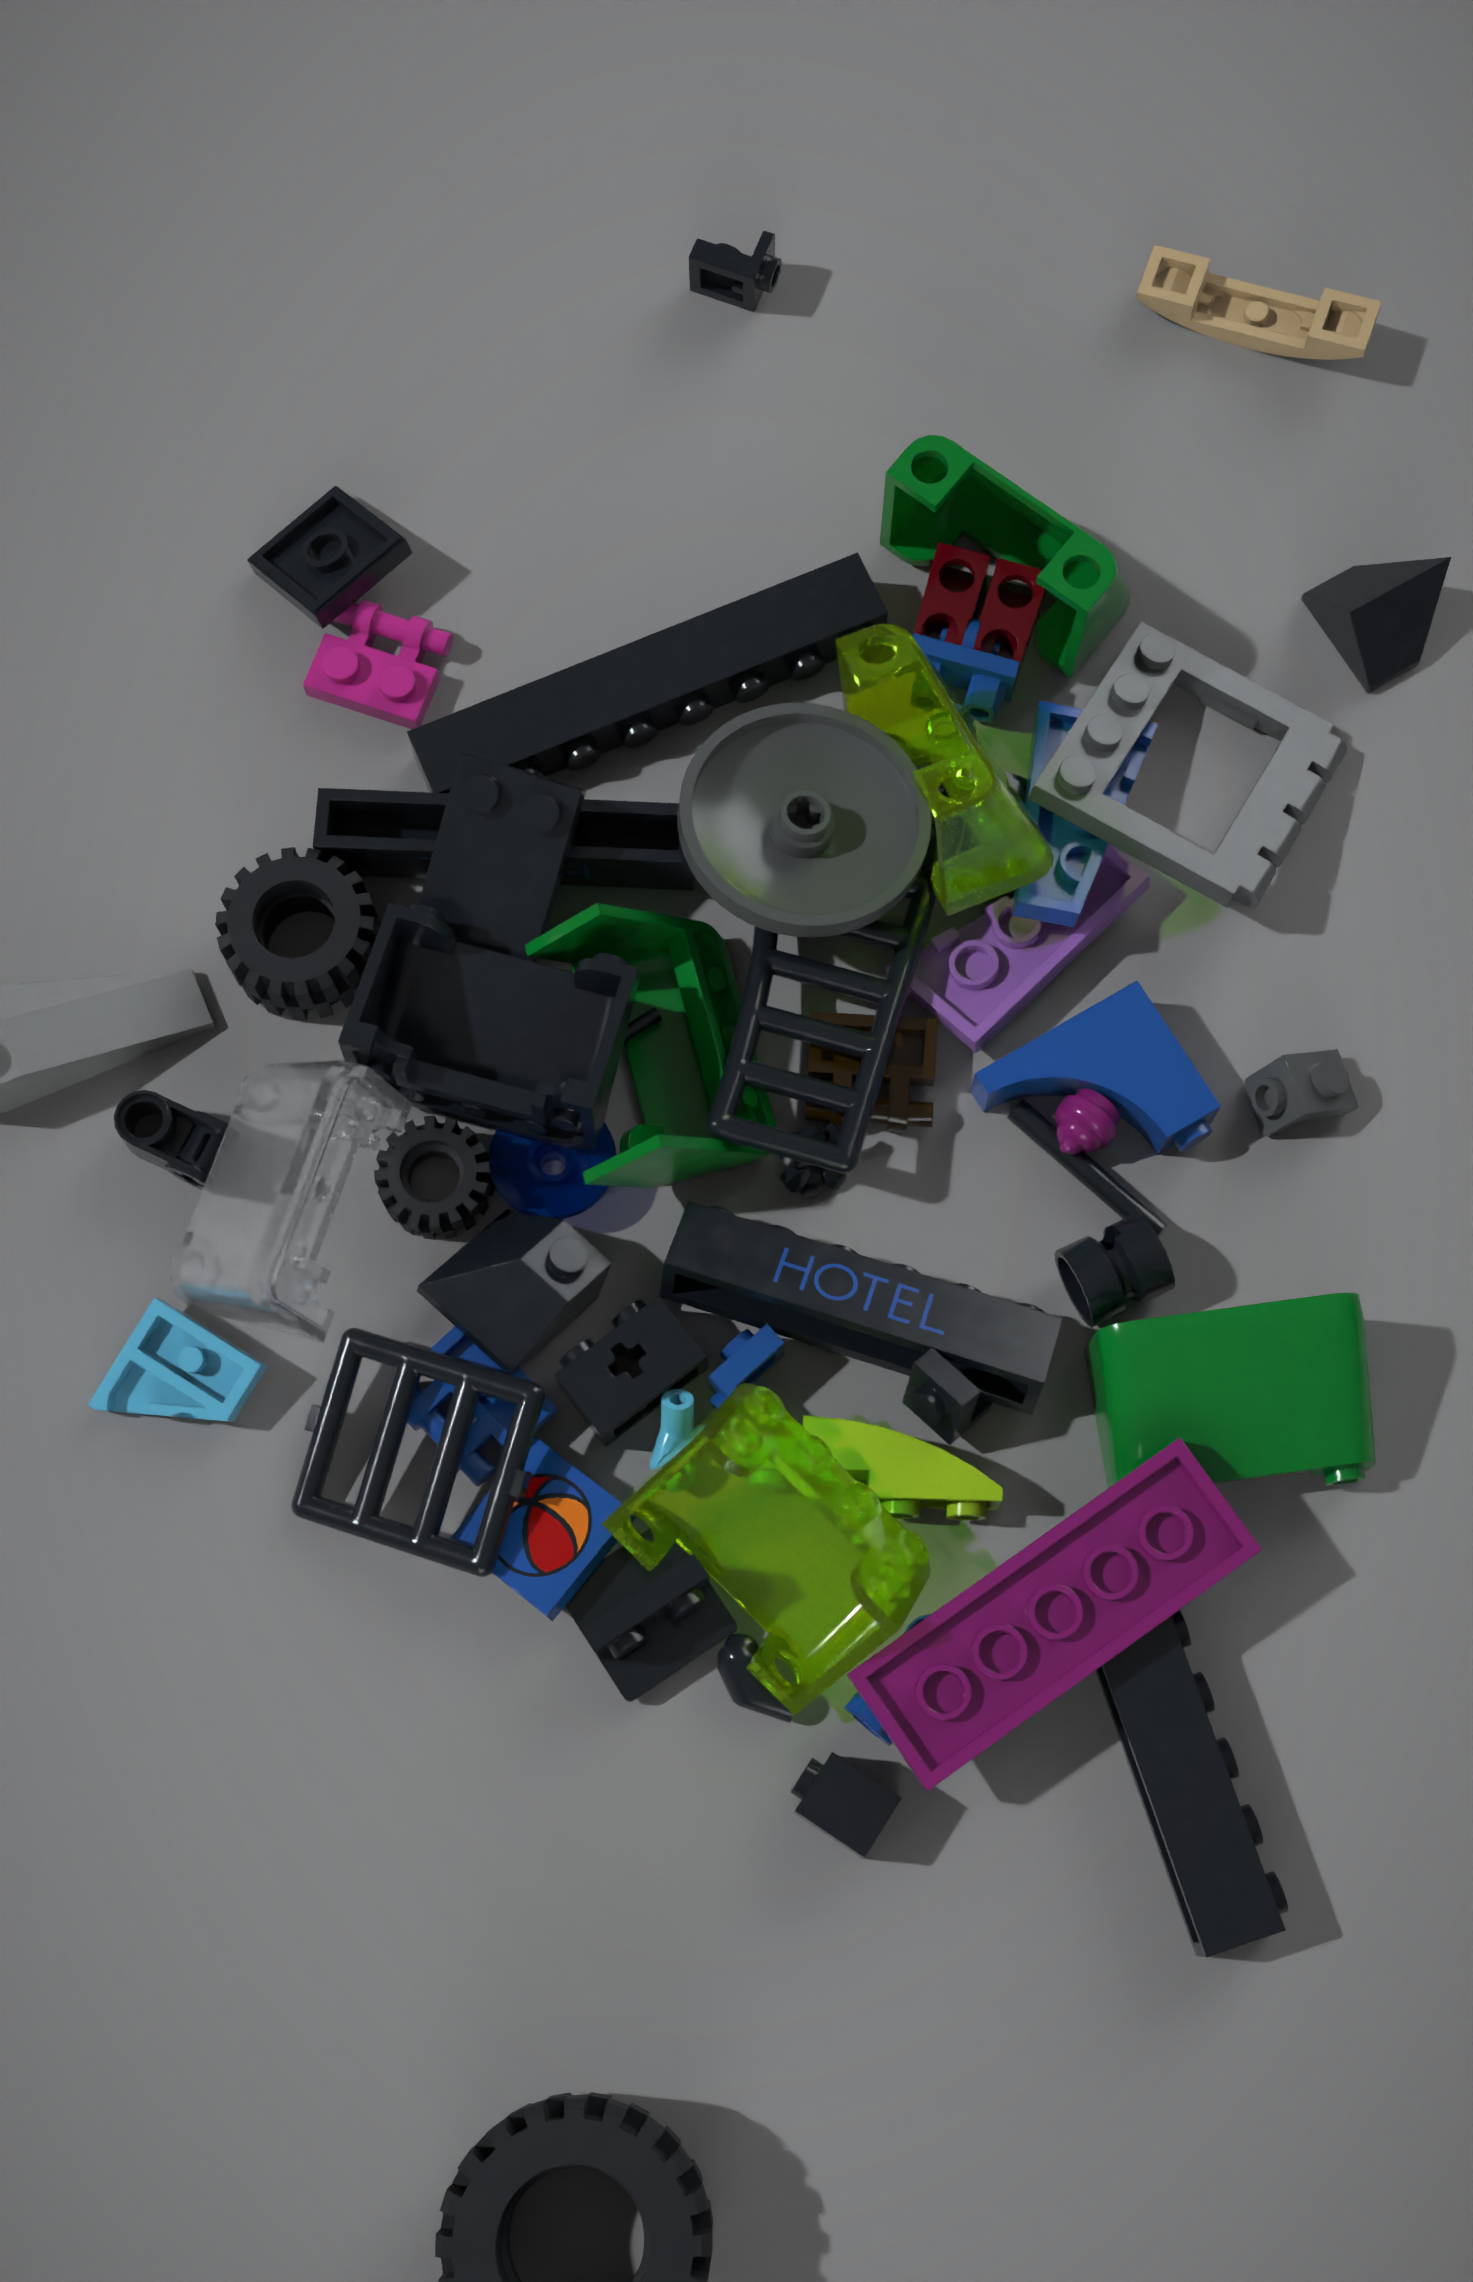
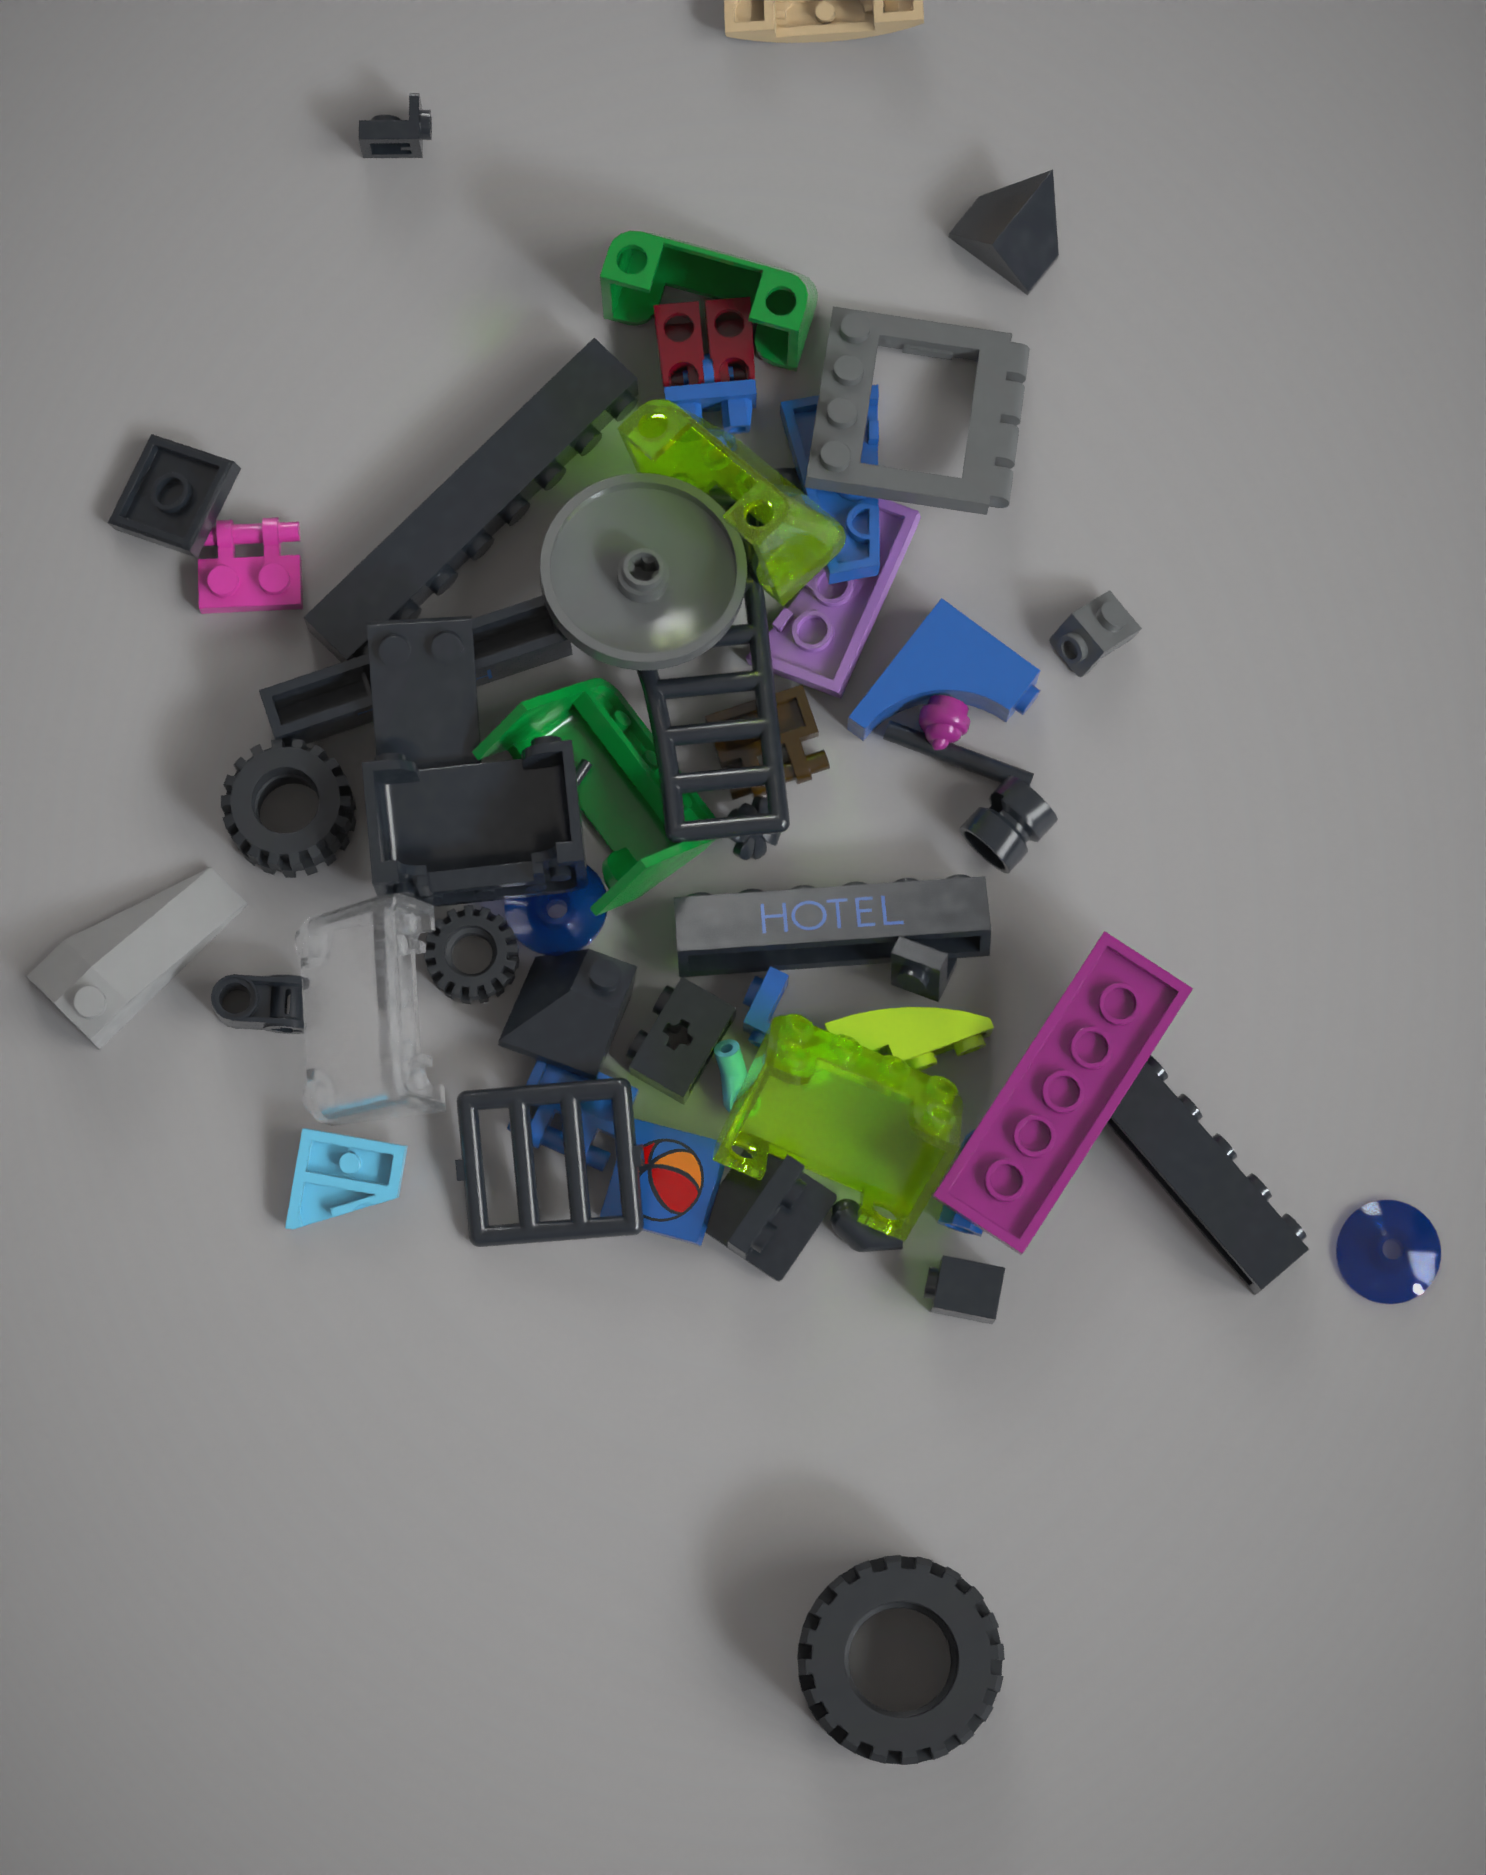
camera: 25 degrees left, 5 degrees up
green windscreen [1084,1292,1376,1488] -> none
none -> clear blue dish [1336,1200,1441,1305]

